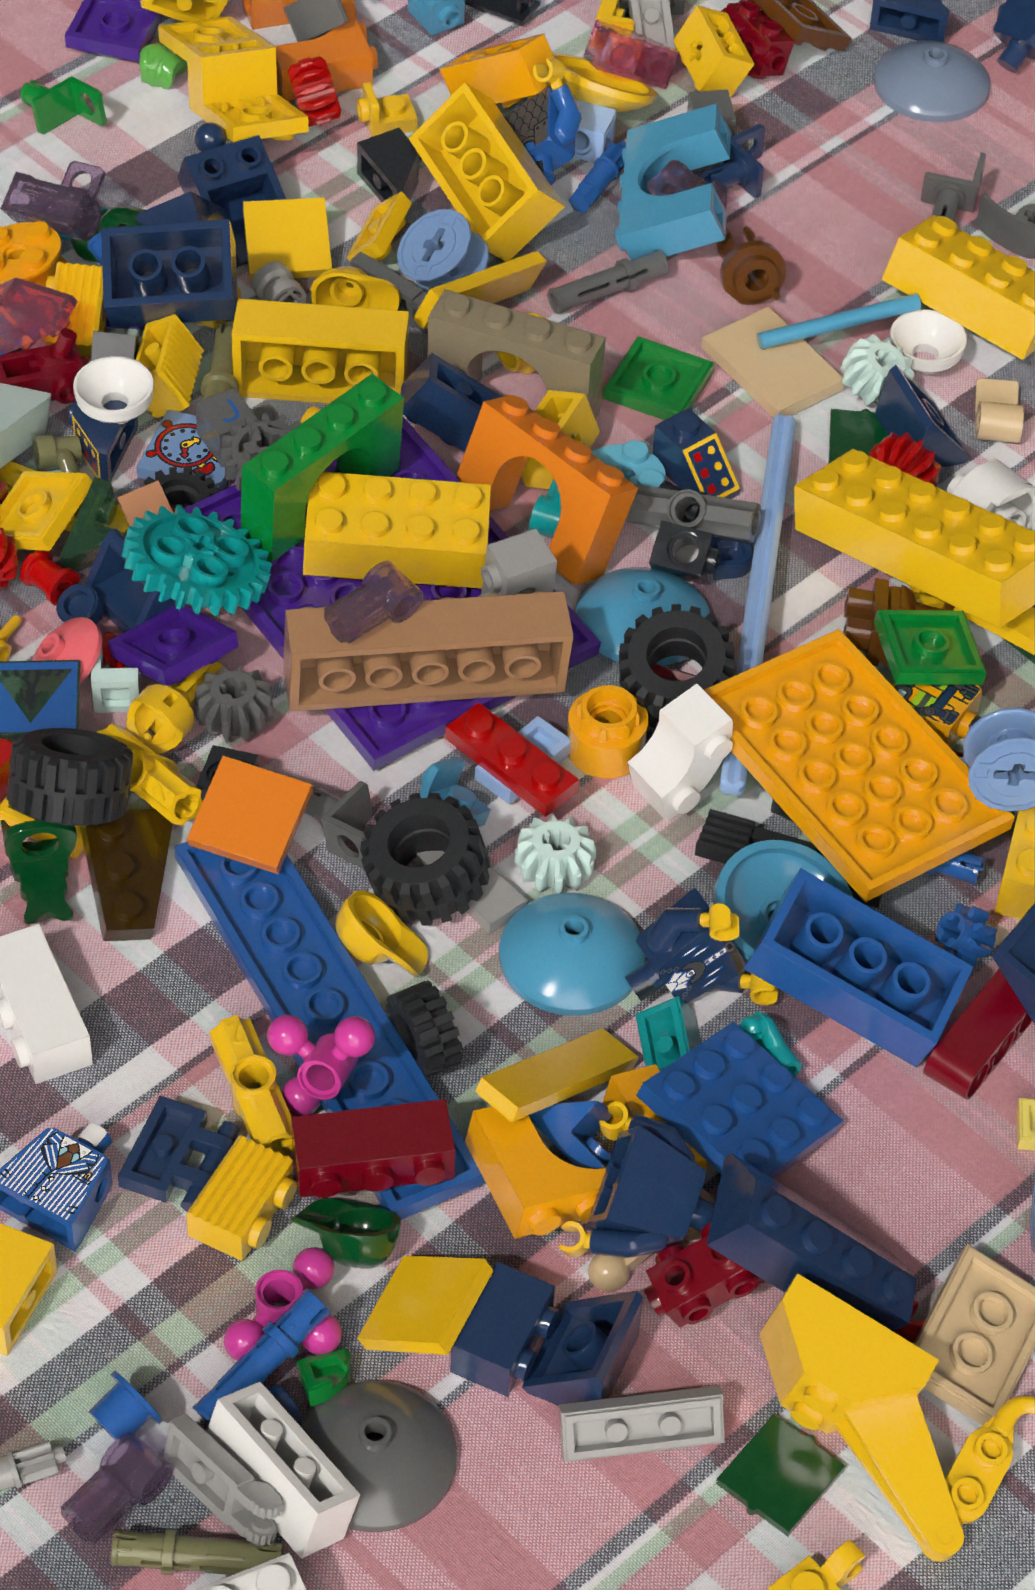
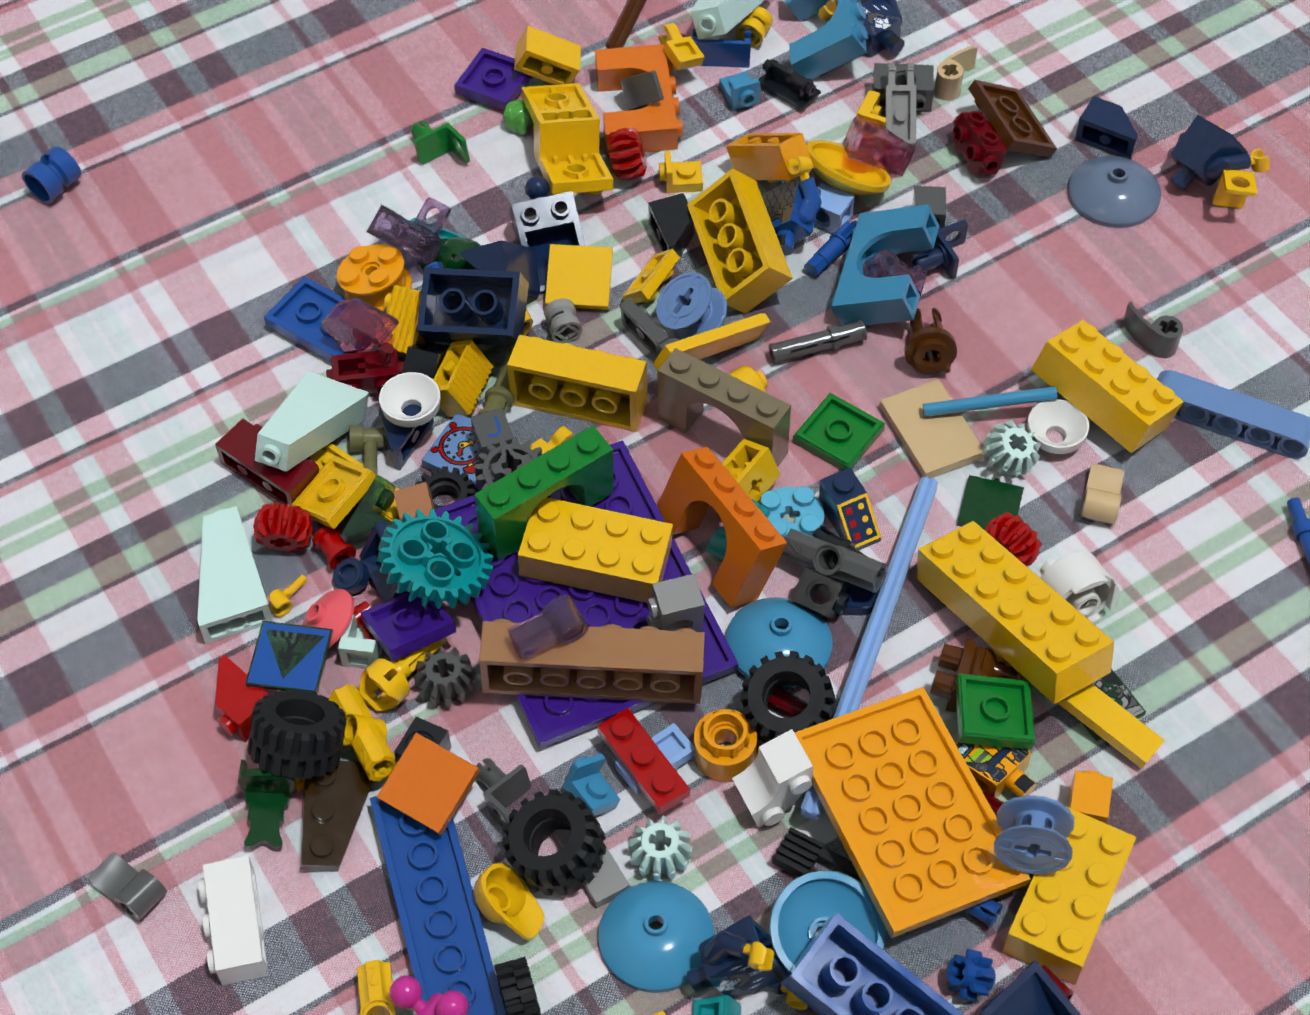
camera: 15 degrees right, 5 degrees up
yellow cap [310,267,401,310] -> none
dark blue brick [400,353,502,452] -> none
yellow brick [673,5,754,98] -> none
dark blue slope [875,365,971,468] -> none
dark grey bracket [921,152,987,222] -> none

